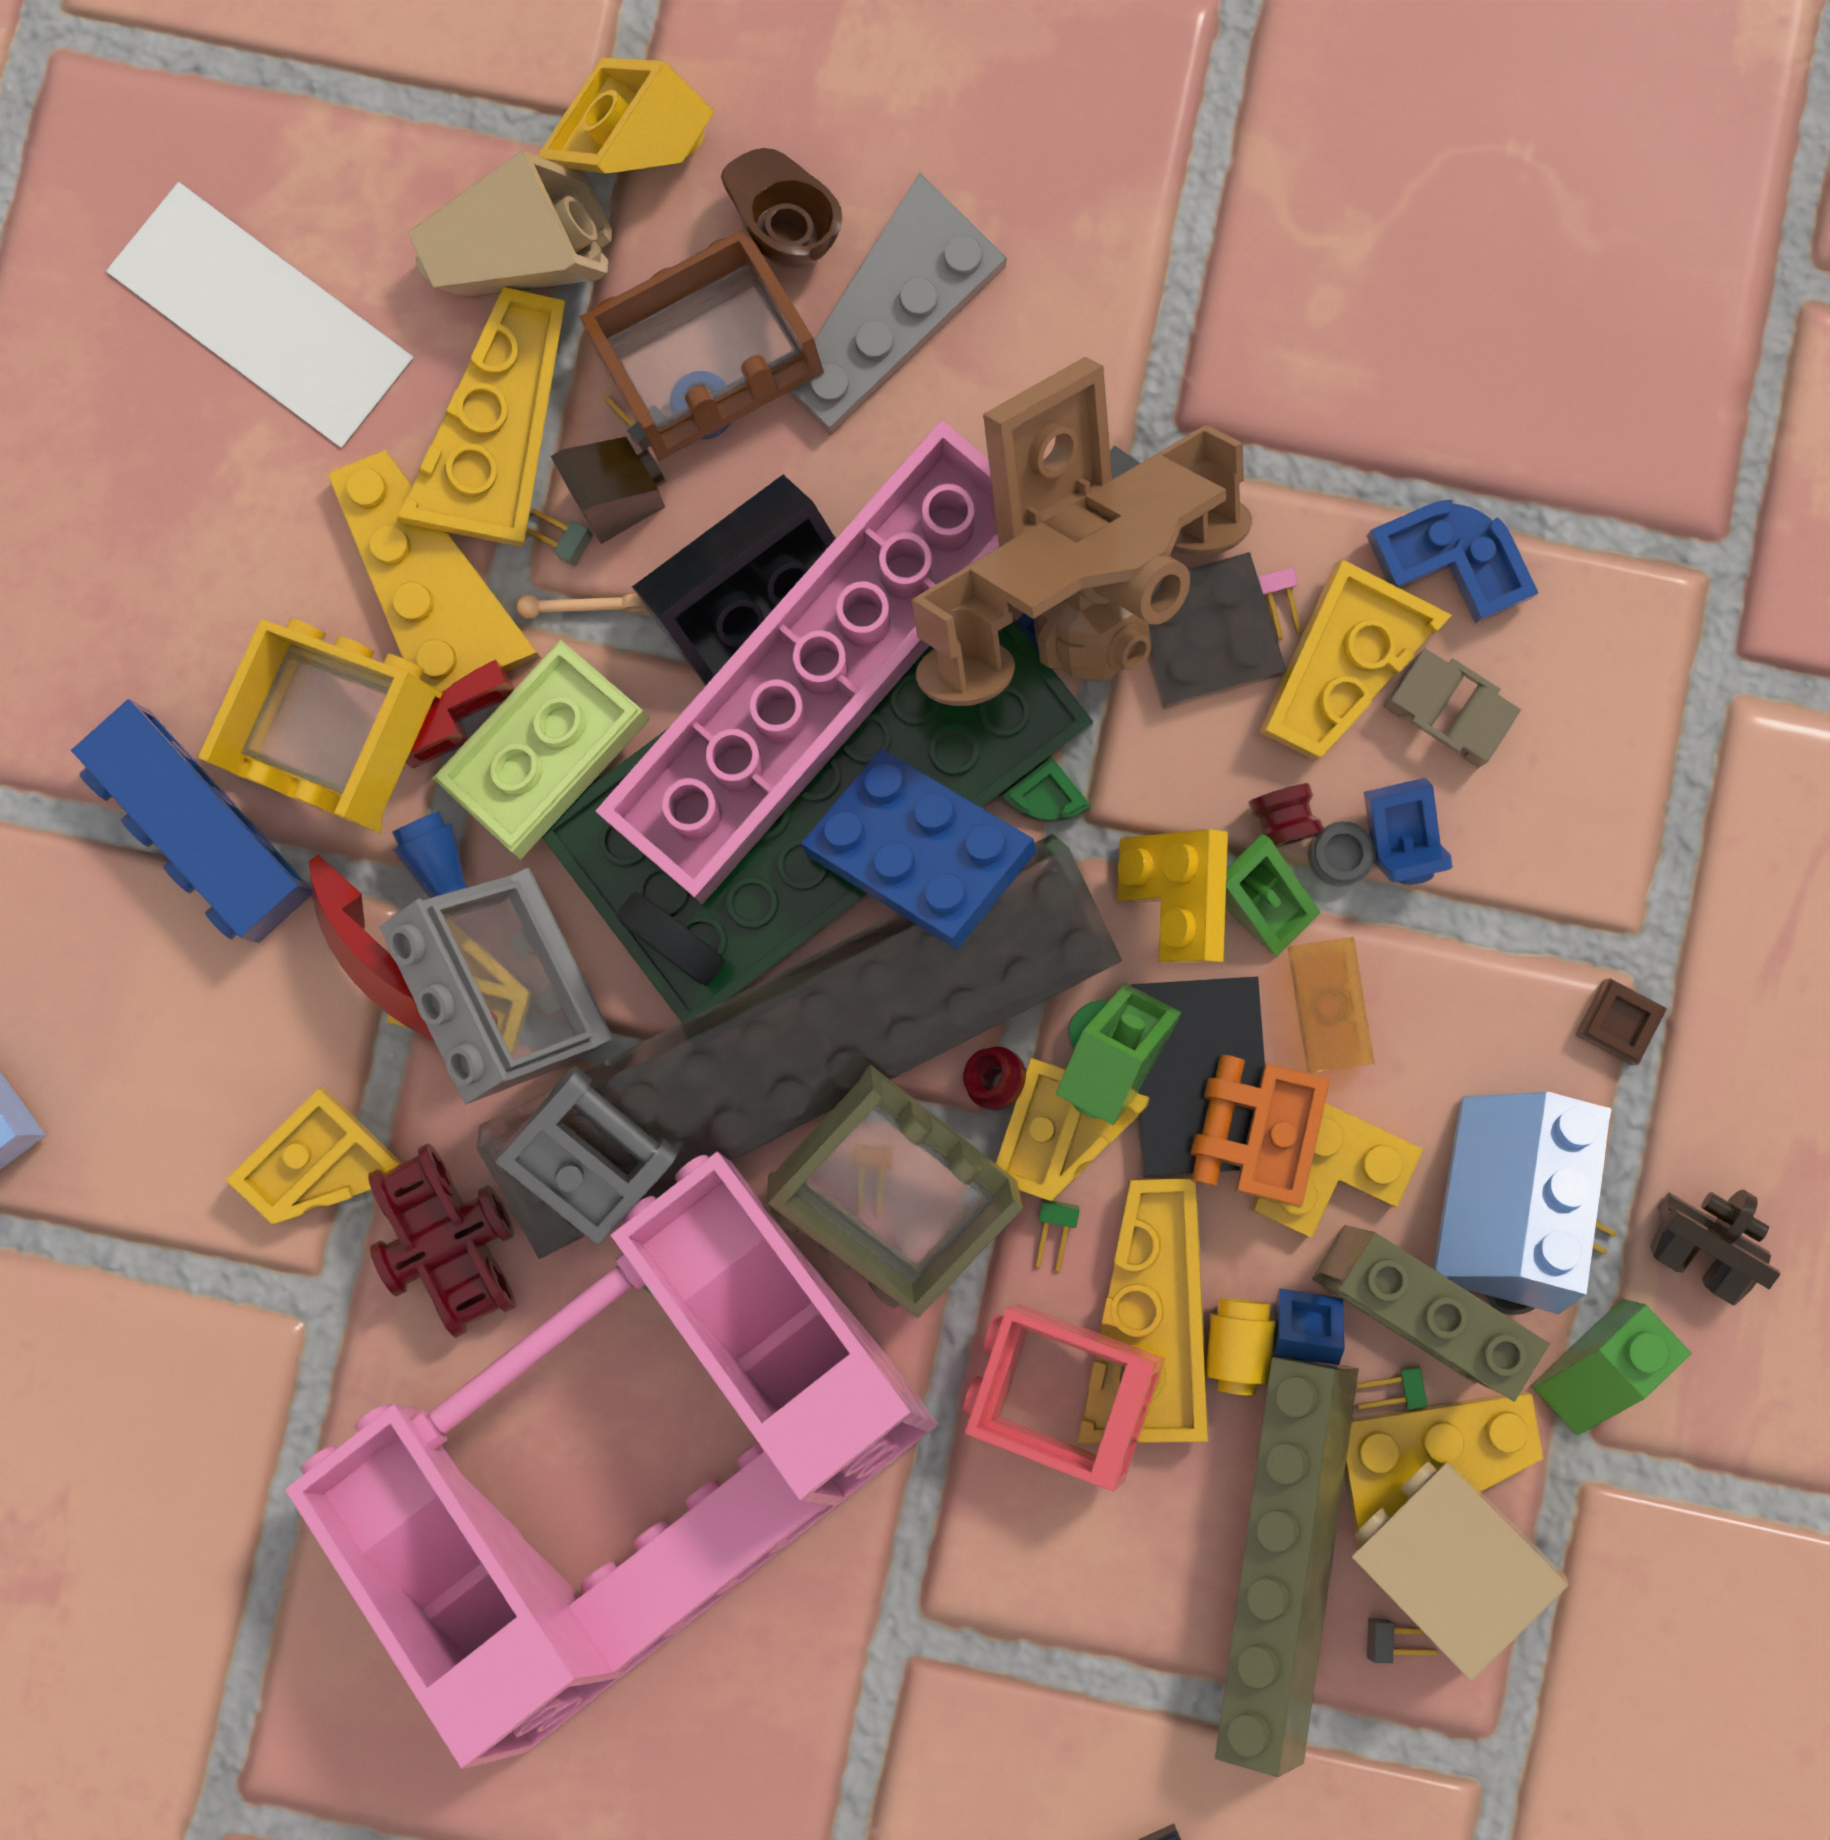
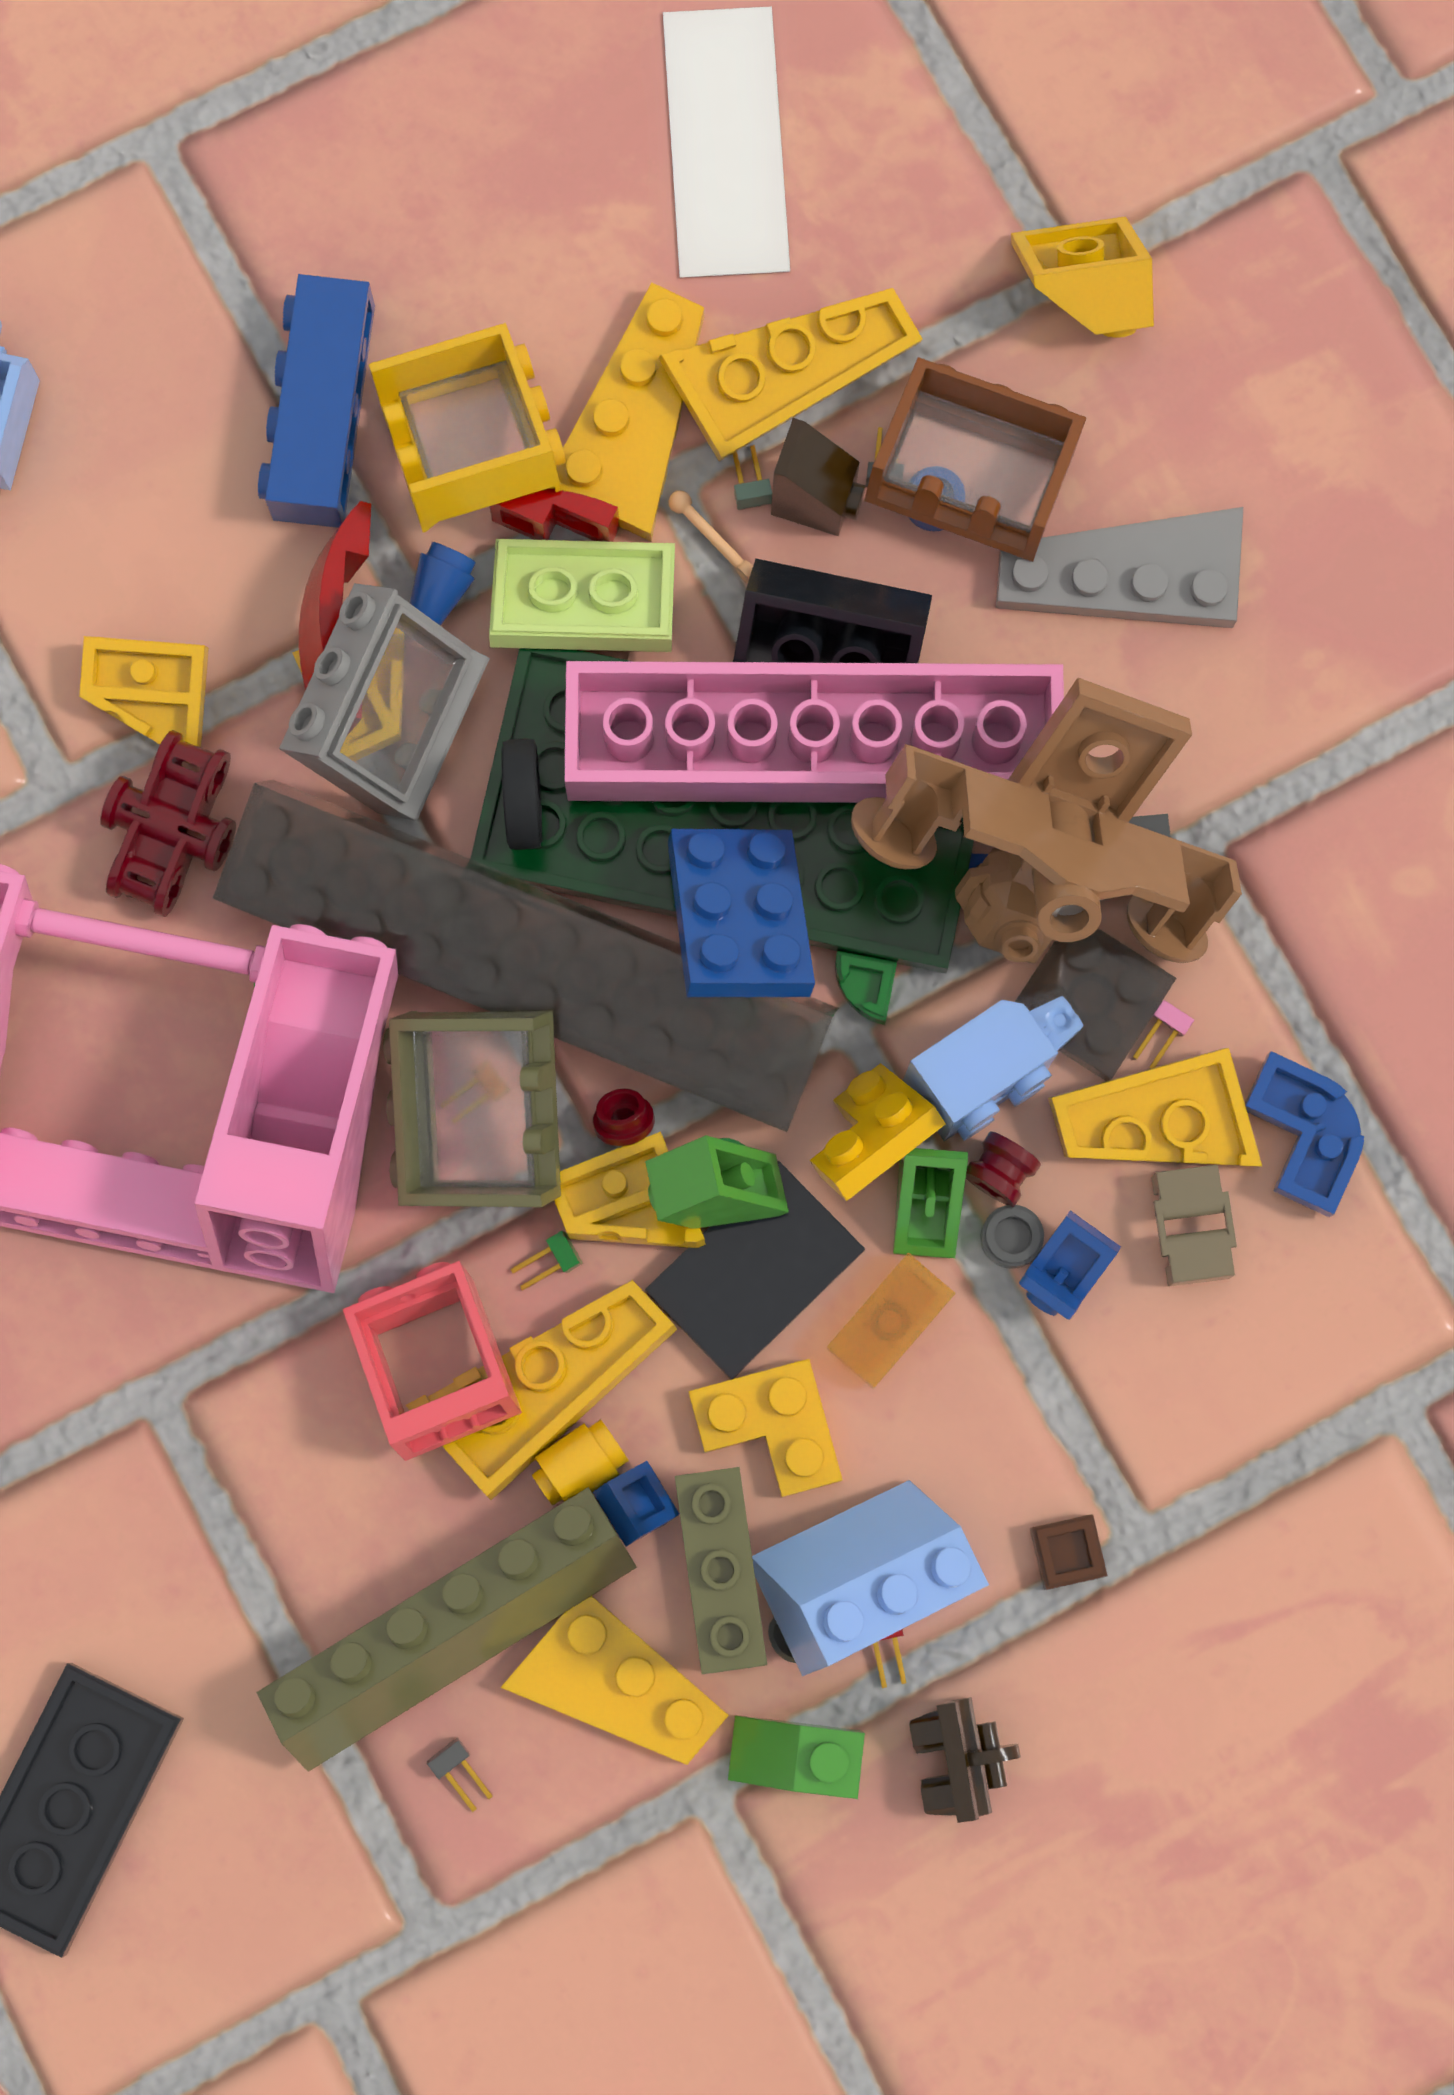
camera: 45 degrees right, 5 degrees down
tan slope [408,150,612,297] -> none
flat silver plate [495,1066,678,1245] -> none
reddish brown piece [721,148,842,268] -> none
orange plate [1191,1055,1330,1208] -> none
tan slope [1352,1461,1569,1682] -> none
piece [1356,1365,1428,1410] -> none
none -> light blue hinge [903,996,1084,1141]

